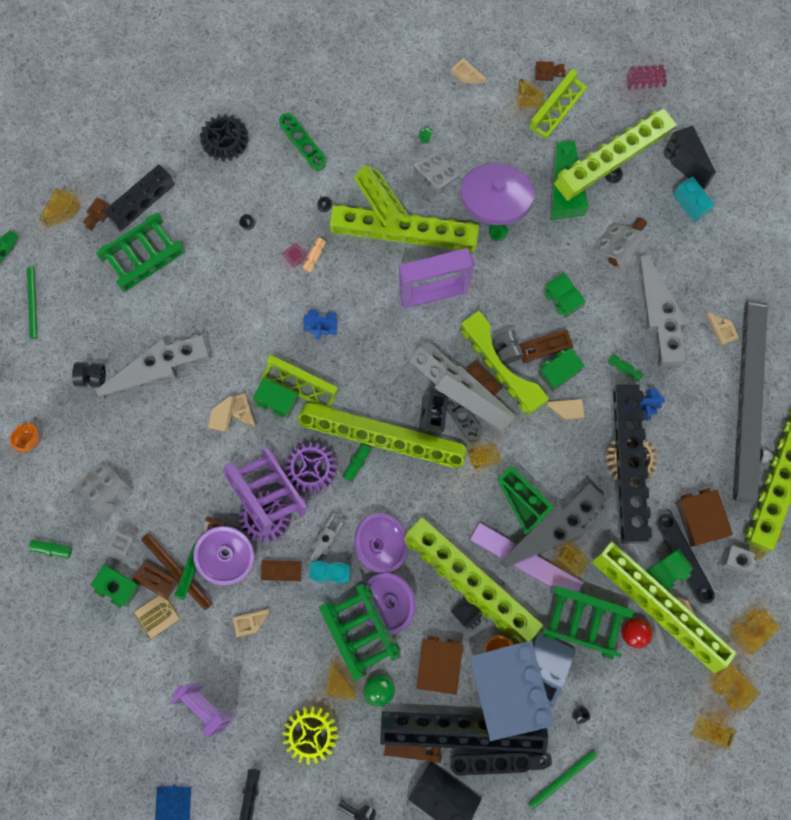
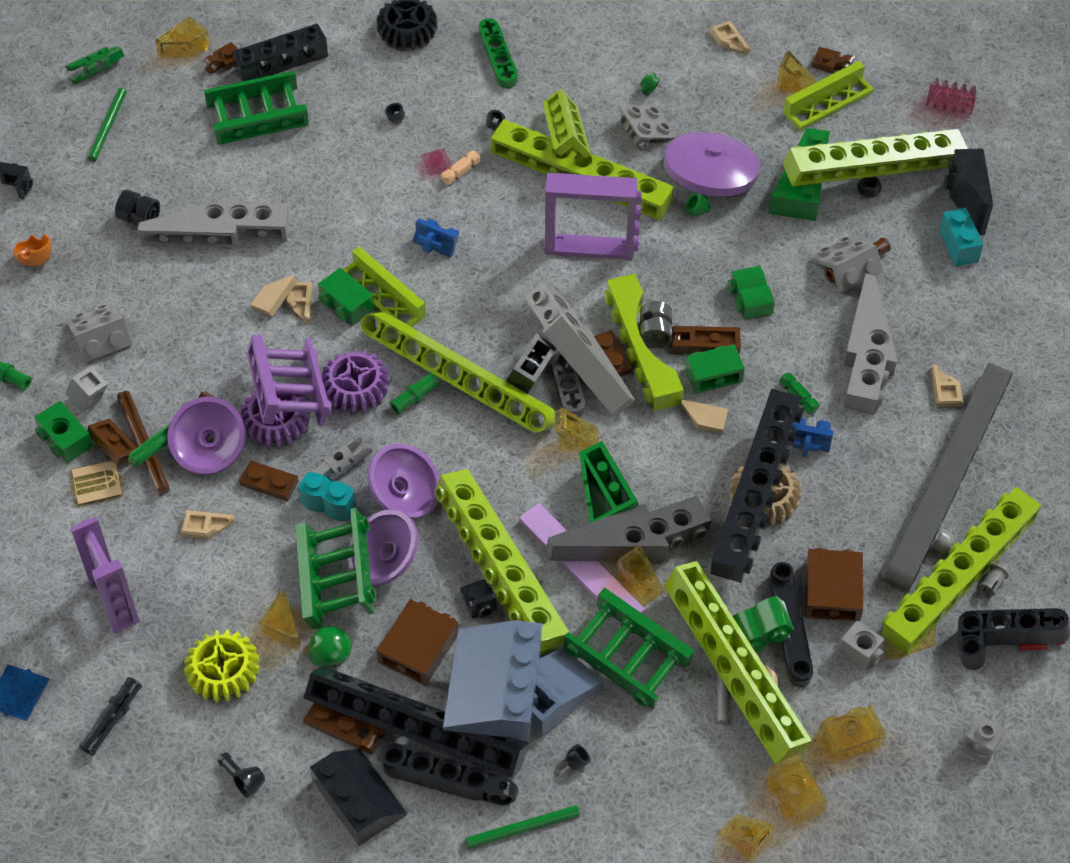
camera: 20 degrees right, 20 degrees down
red hair [622,618,653,649] -> none

